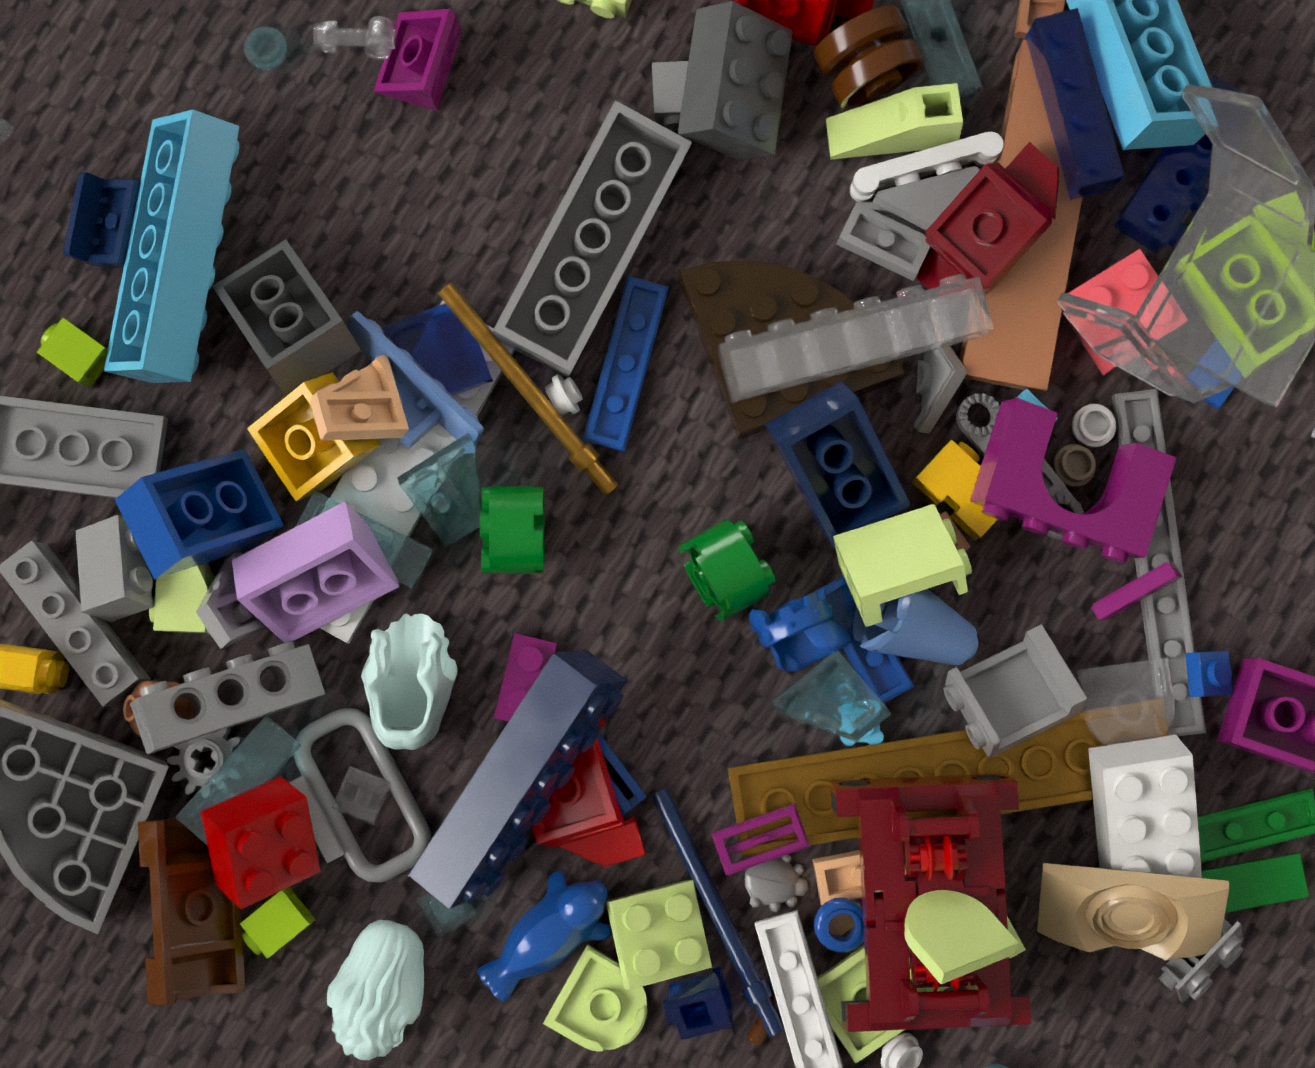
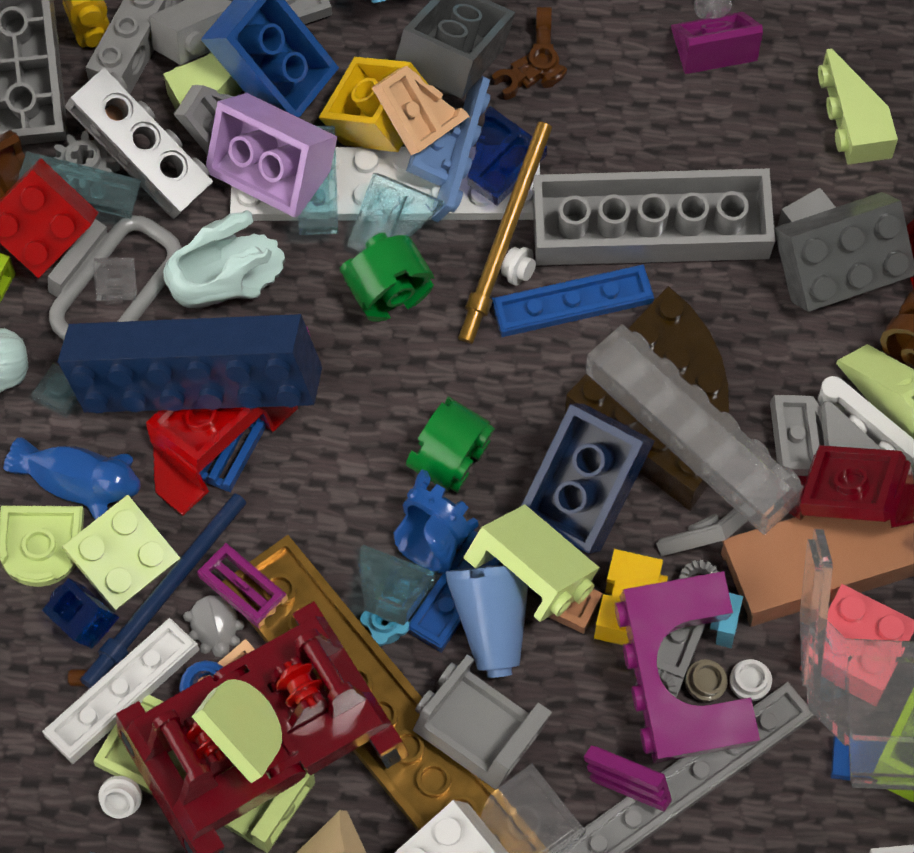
camera: 60 degrees right, 20 degrees down
none -> reddish brown piece [492,7,567,100]

